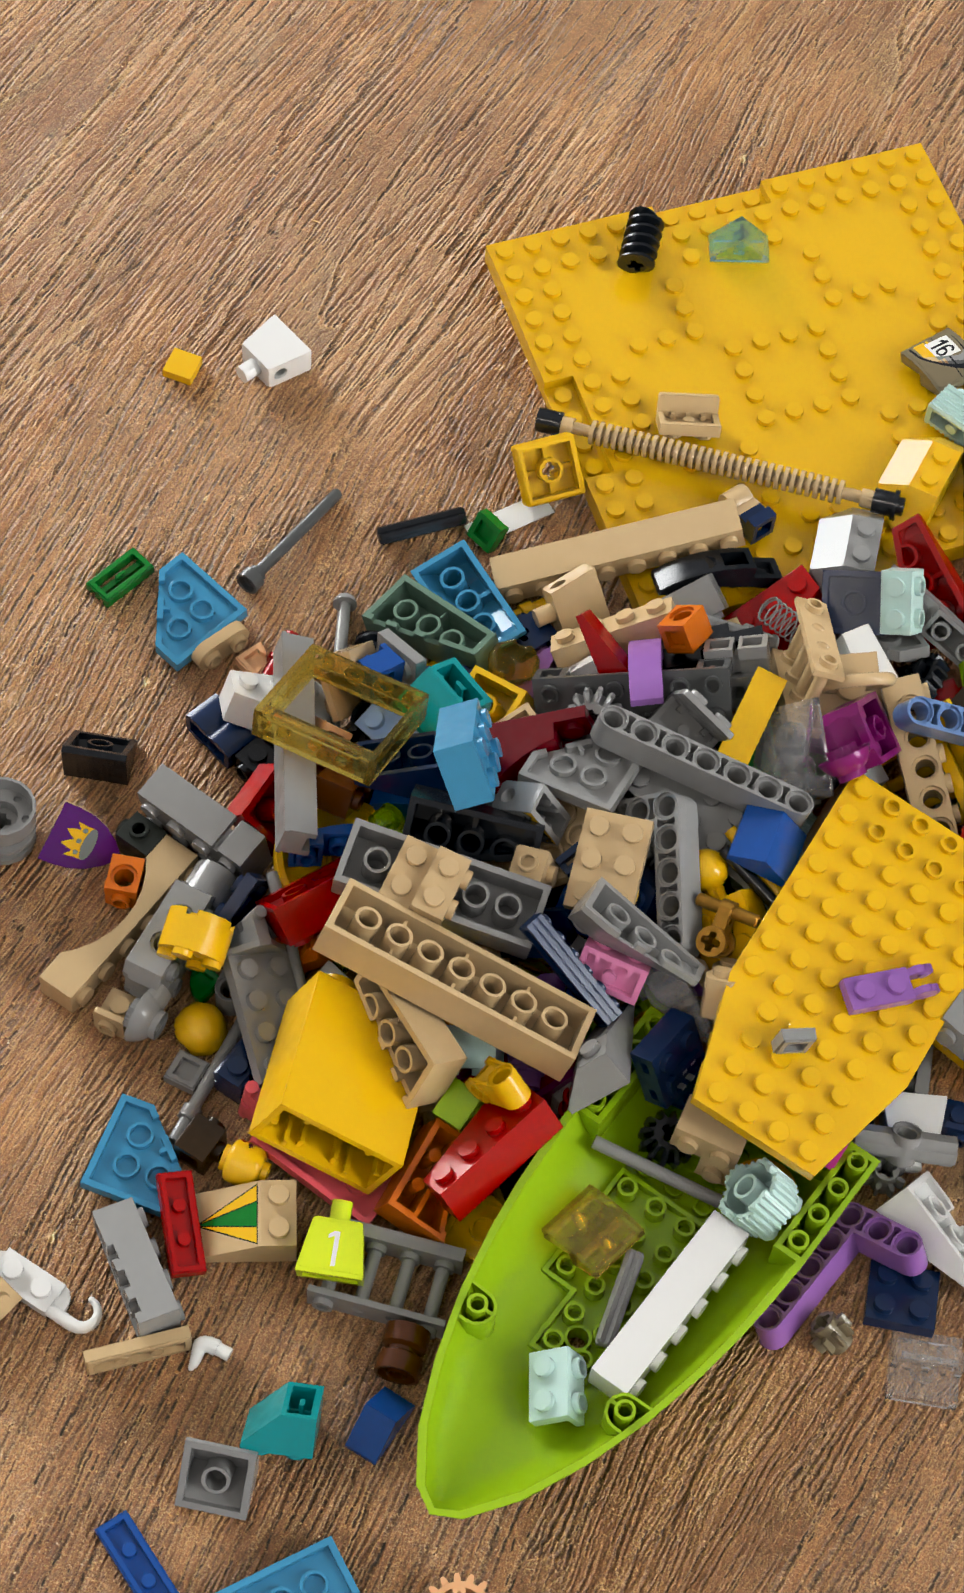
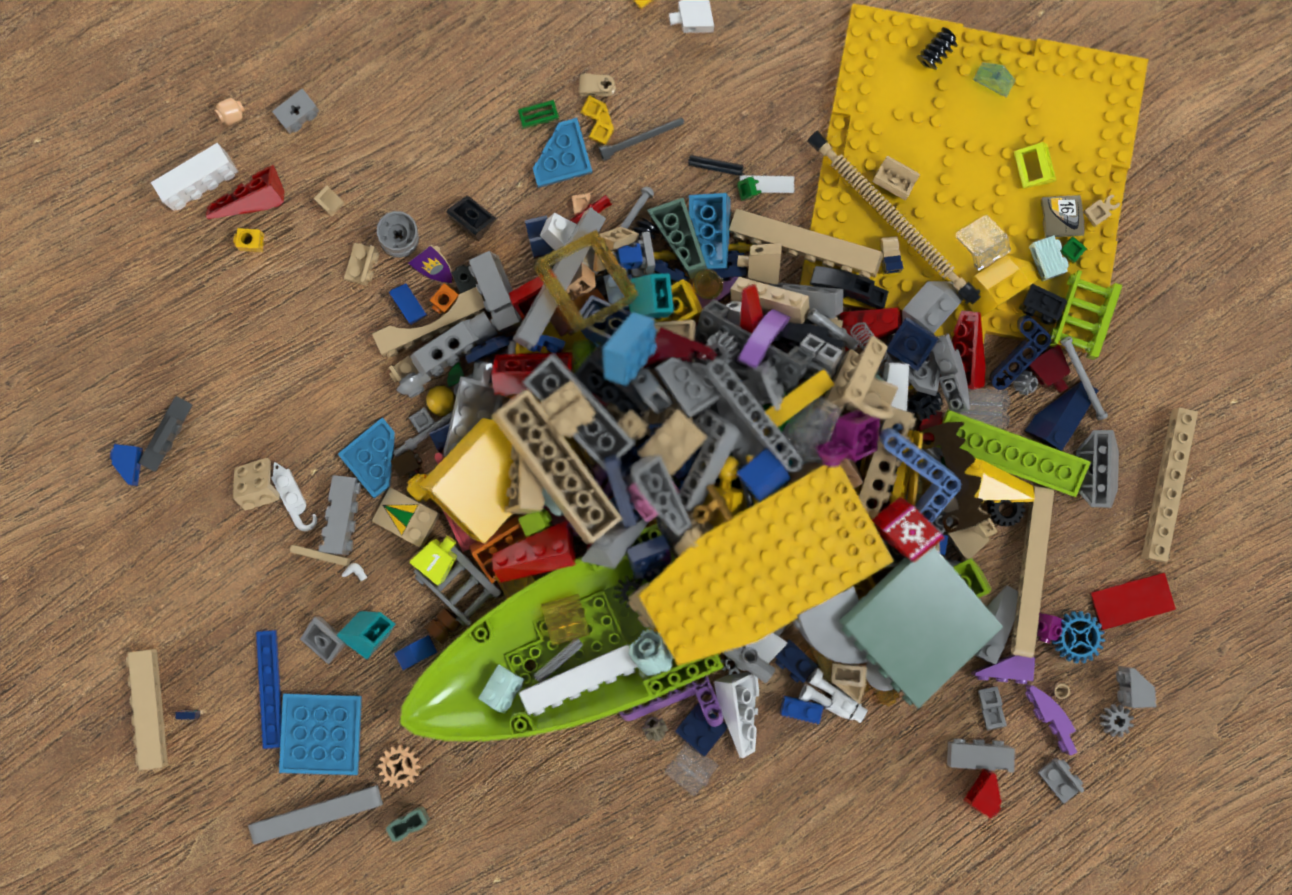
camera: 30 degrees right, 25 degrees up
red tile [155,1170,207,1278] -> none
yellow brick [156,905,235,972] -> none
tan plate [191,621,250,670] -> none
yellow piece [465,1056,531,1110] -> none
yellow brick [511,432,586,507] -> none
light grey bar [591,1135,723,1208] -> none
orange brick [657,605,713,654] -> none
light grey tile [771,1027,817,1054] -> none
medium lavender hinge [839,963,940,1016] -> none
light aqua brick [880,567,926,636] -> none
none -> blue slope [389,283,427,325]
none -> tan piece [579,74,616,97]
none -> yellow tile [581,96,614,145]
none -> clear bracket [956,215,1011,271]
none -> neon yellow tile [1014,142,1056,189]

